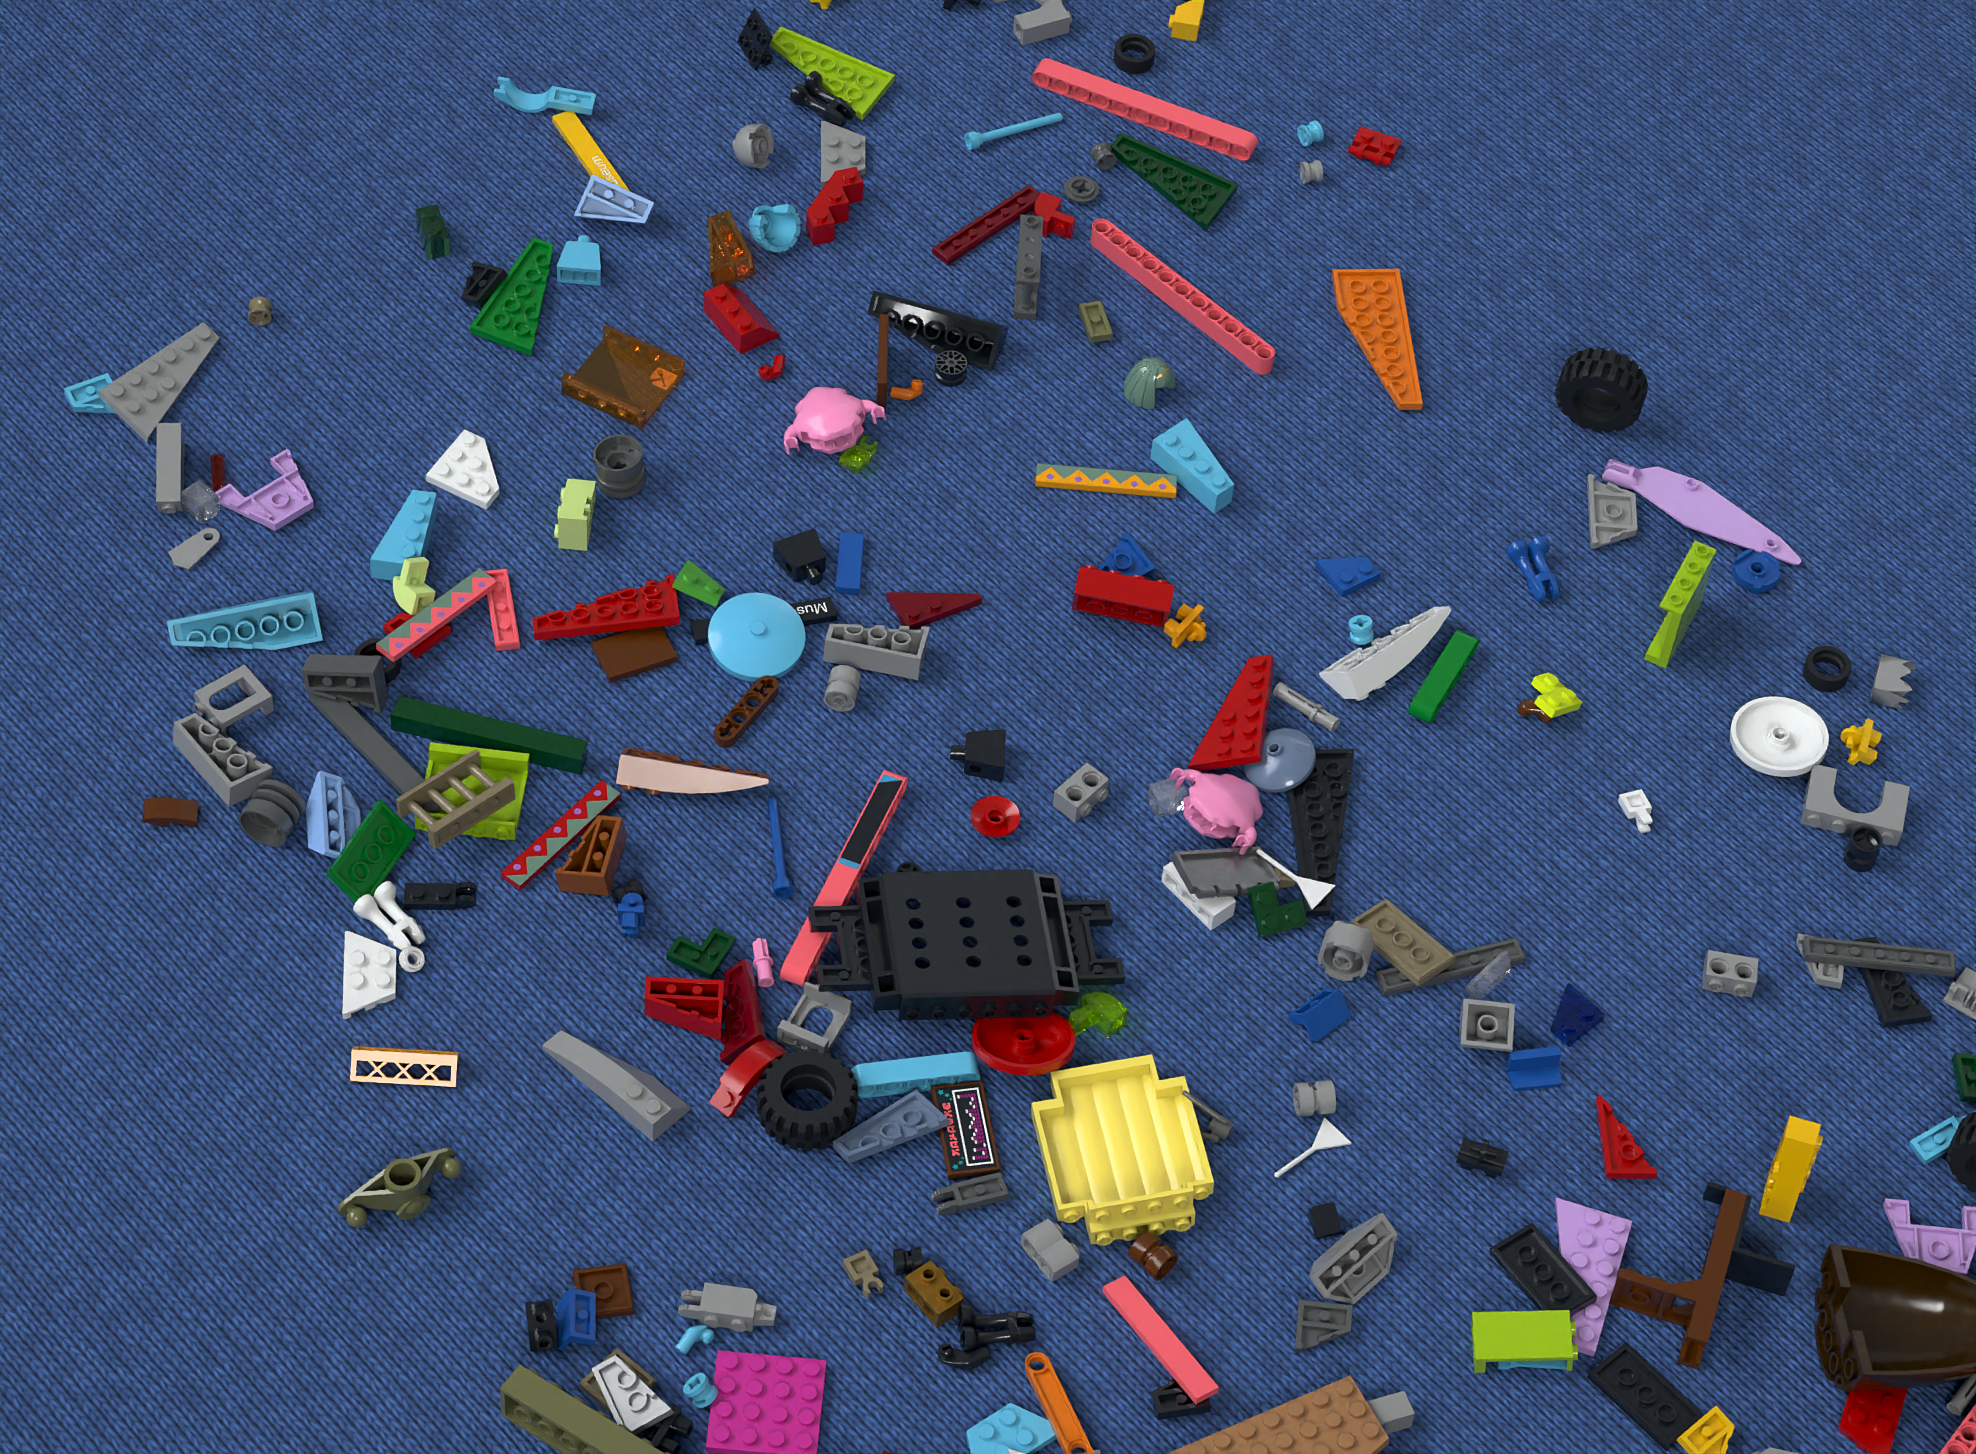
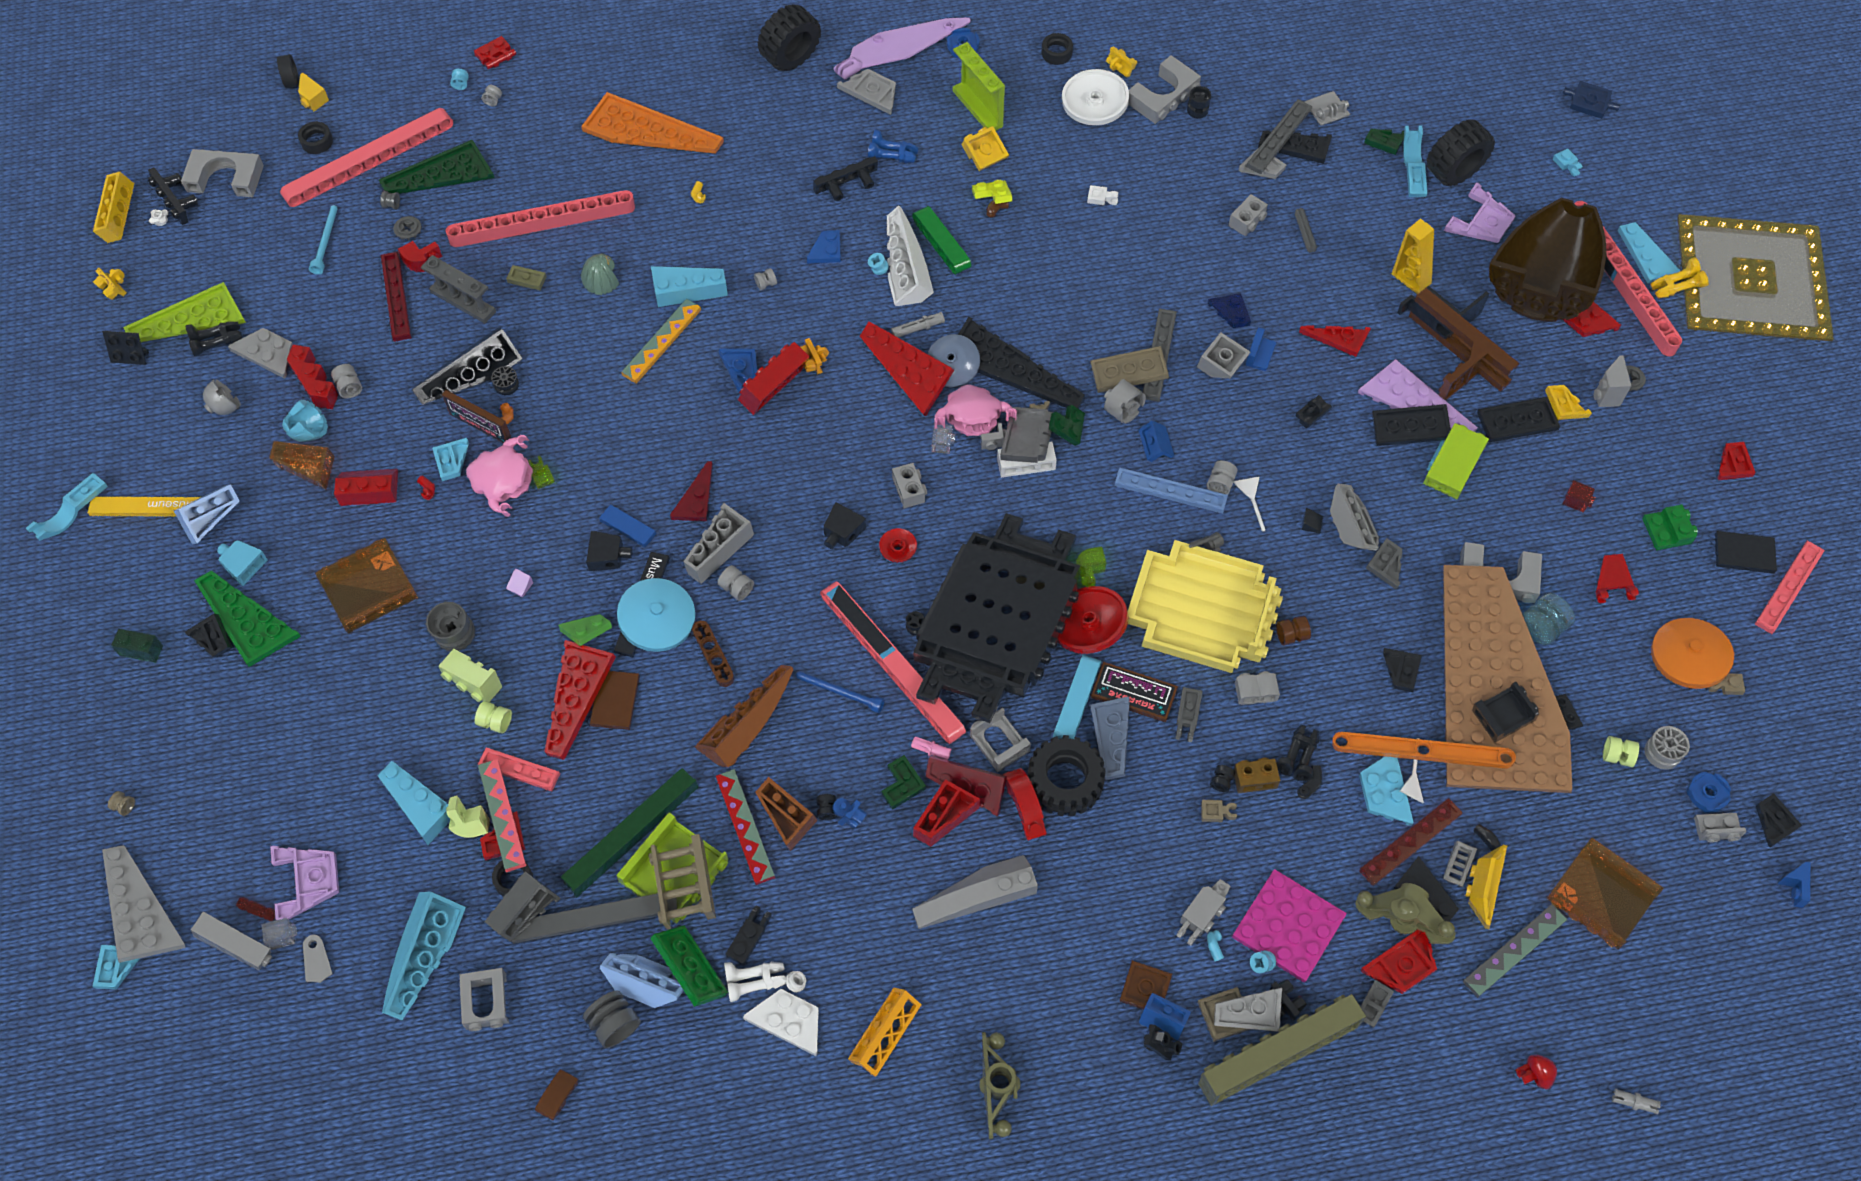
camera: 55 degrees left, 10 degrees up
light grey wedge [173,713,273,807] -> none
white plate [426,429,499,510] -> none
coral tile [1102,1276,1219,1404] -> none
white piece [1256,849,1335,910] -> none
clear slope [1465,950,1511,1000] -> none
light grey piece [1870,654,1916,709] -> none
none -> light grey wheel [331,364,363,399]
none -> medium azure wing [432,438,469,481]
none -> yellowish green wheel [475,701,512,734]
none -> lavender slope [506,569,533,597]
none -> yellow arm [690,181,706,204]
none -> light grey wheel [754,268,777,291]
none -> black plate [813,156,878,201]
none -> yellow plate [961,126,1009,171]
none -> light grey bracket [981,423,1006,450]
none -> medium blue tile [1114,467,1228,514]
none -> dark grey axle [1295,208,1317,253]

